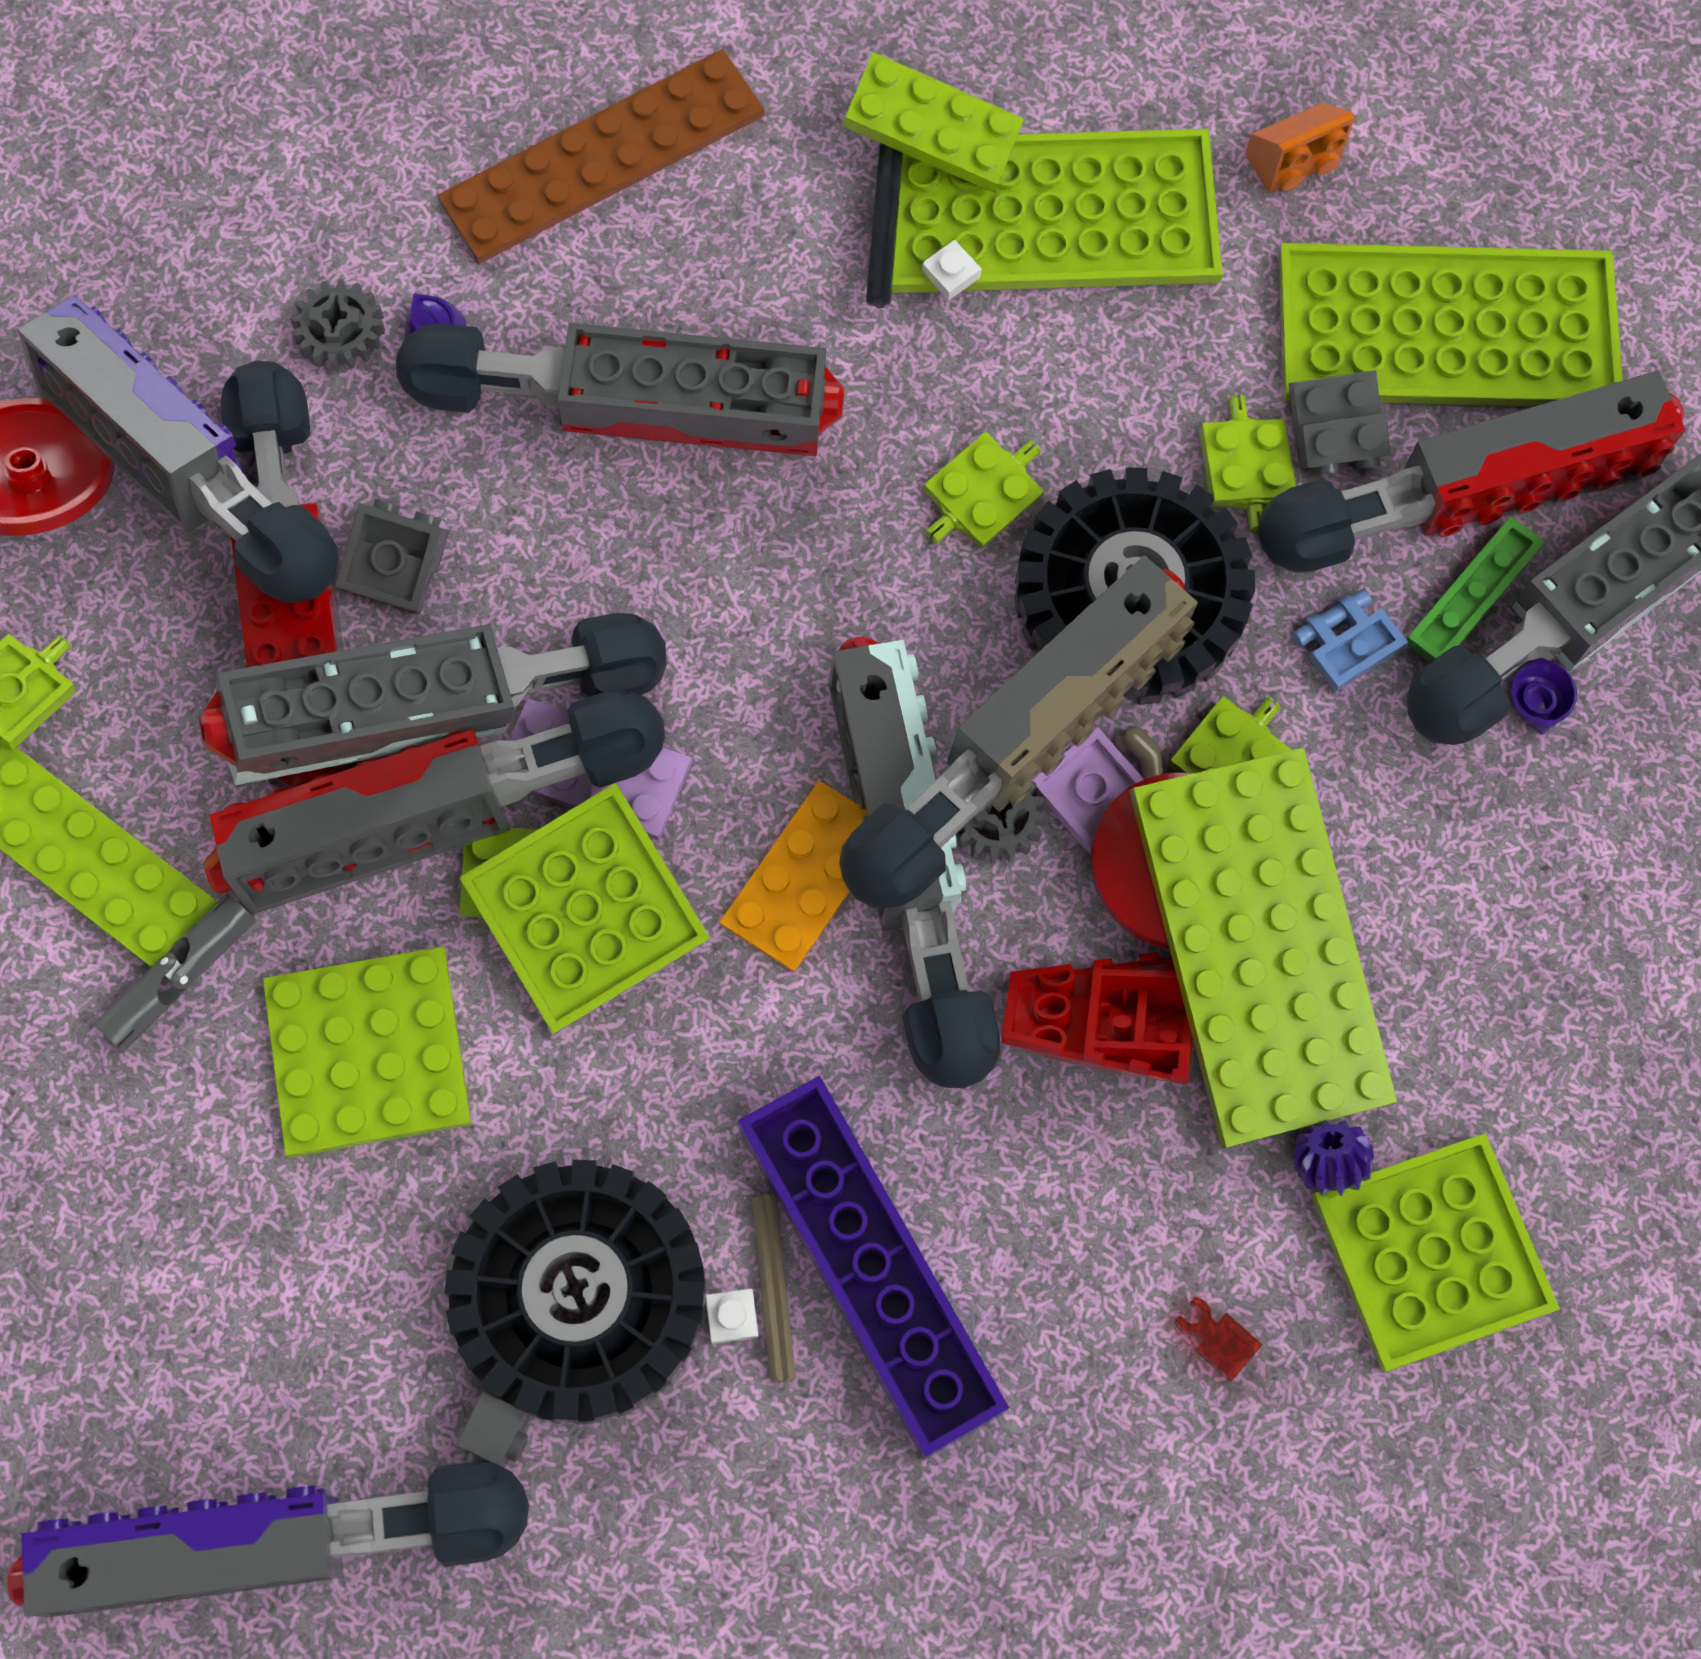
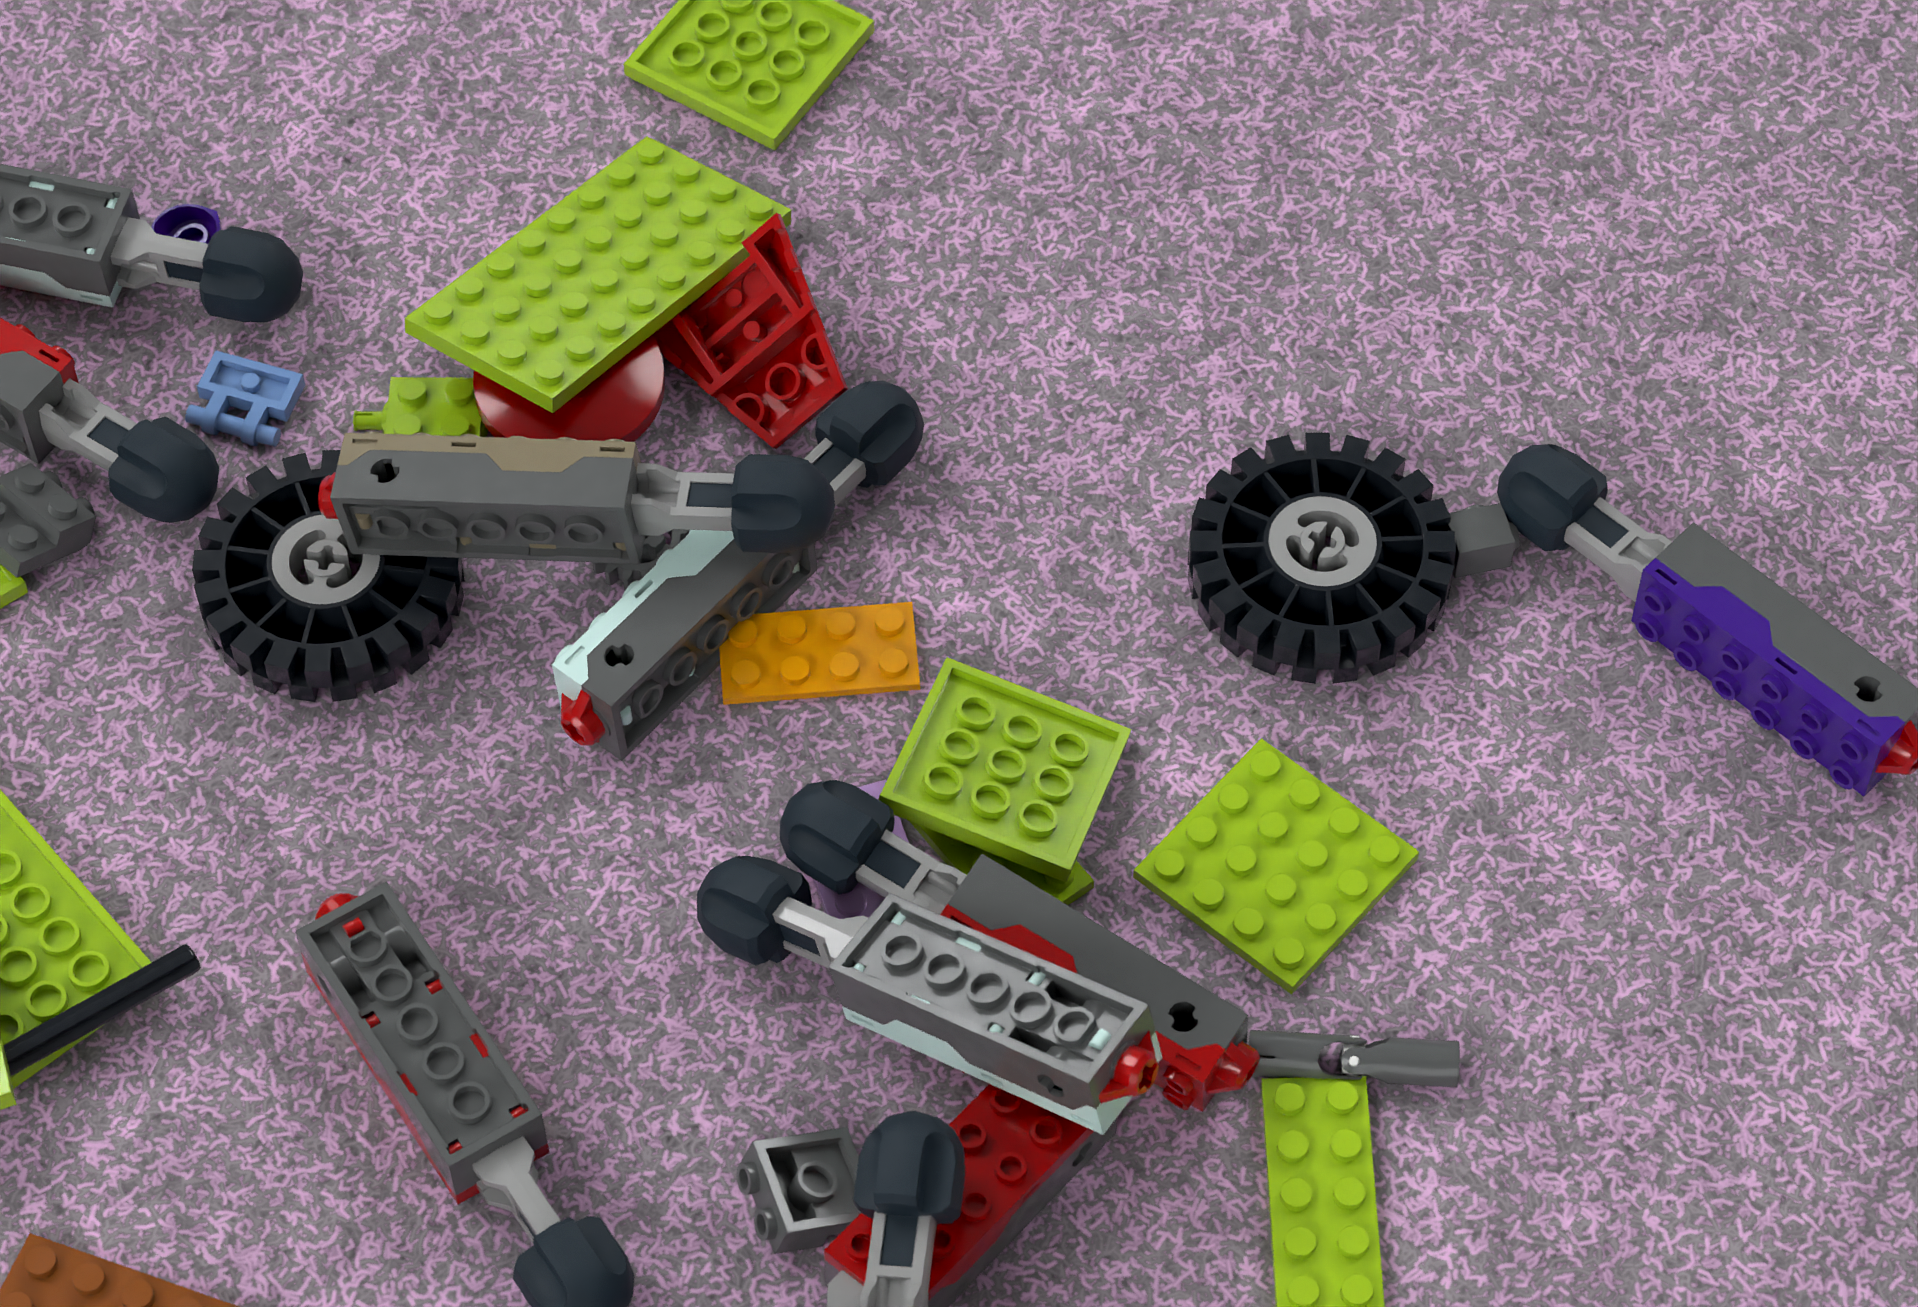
camera: 125 degrees left, 15 degrees down
white plate [706,1289,759,1344] -> none
dark purple brick [738,1075,1010,1461] -> none
dark tan axle [752,1194,795,1383] -> none
white plate [922,240,982,301] -> none
lime plate [923,431,1045,550] -> none
clear red plate [1174,1297,1263,1382] -> none
lime plate [1198,395,1296,533] -> none
dark purple gear [1293,1120,1374,1196] -> none
bright green plate [1406,516,1545,663] -> none

